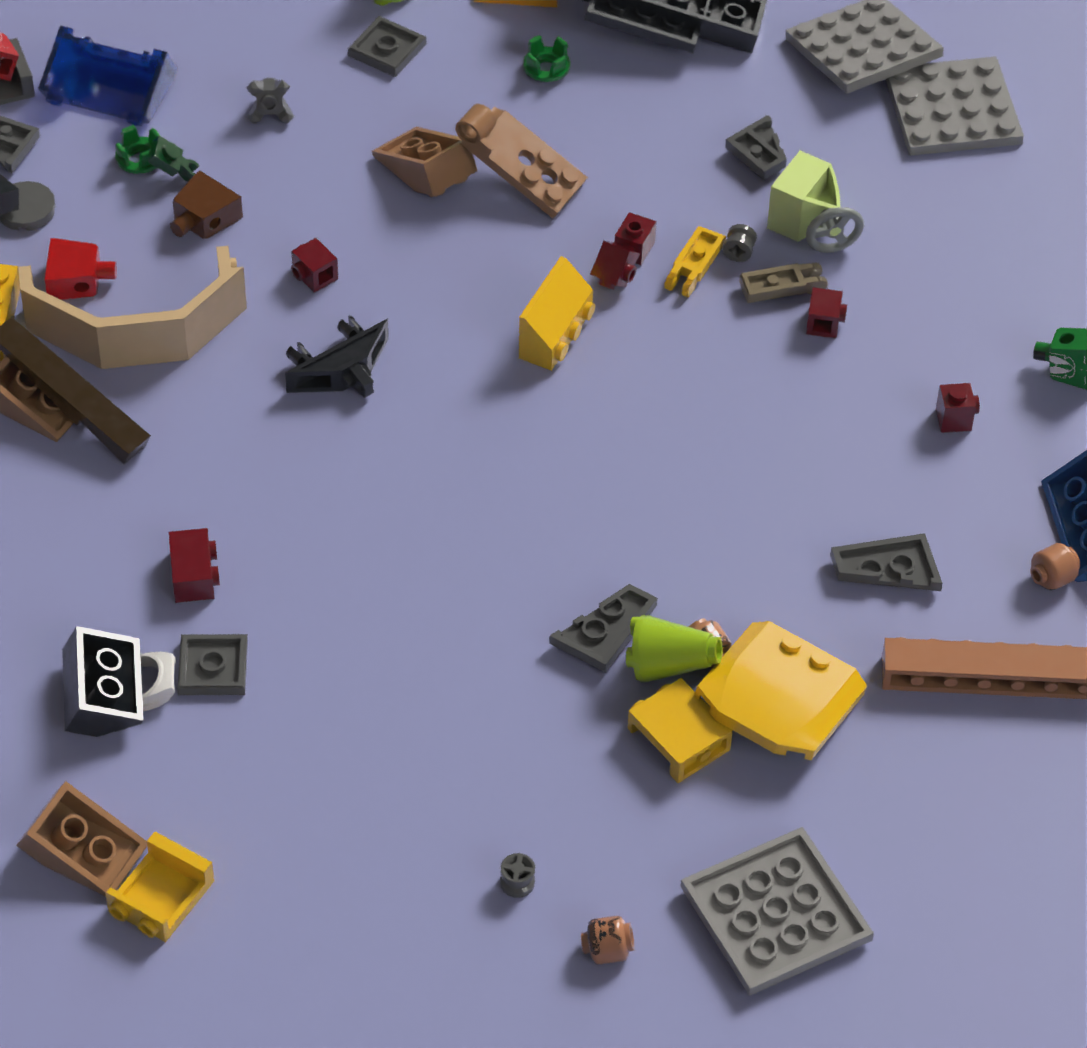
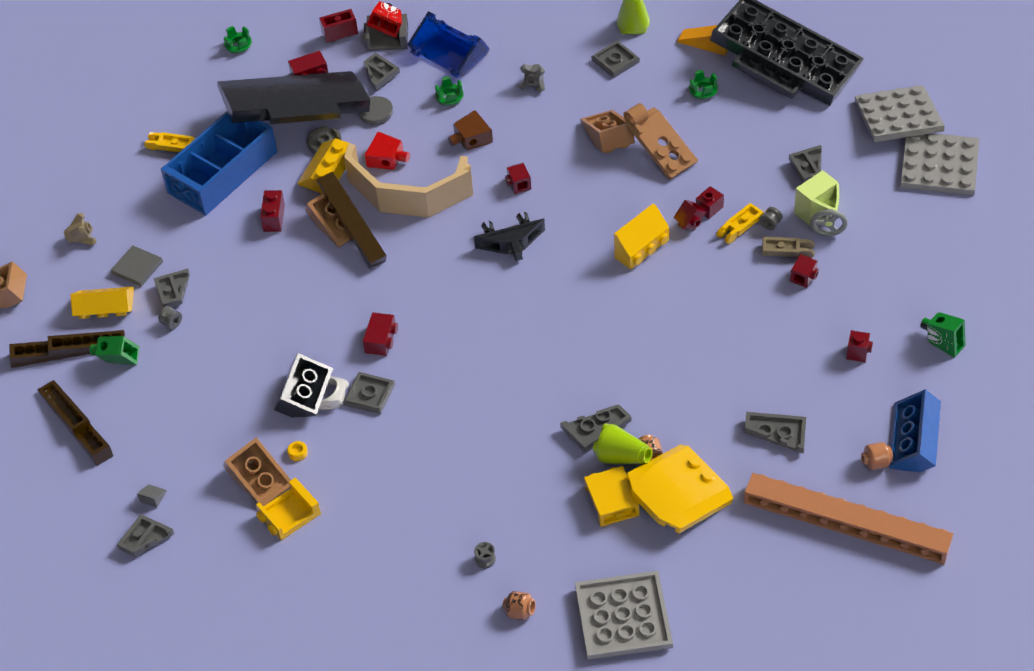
camera: 25 degrees right, 0 degrees up
dark green plate [148,135,199,182] -> none
none -> yellow tile [287,441,308,461]

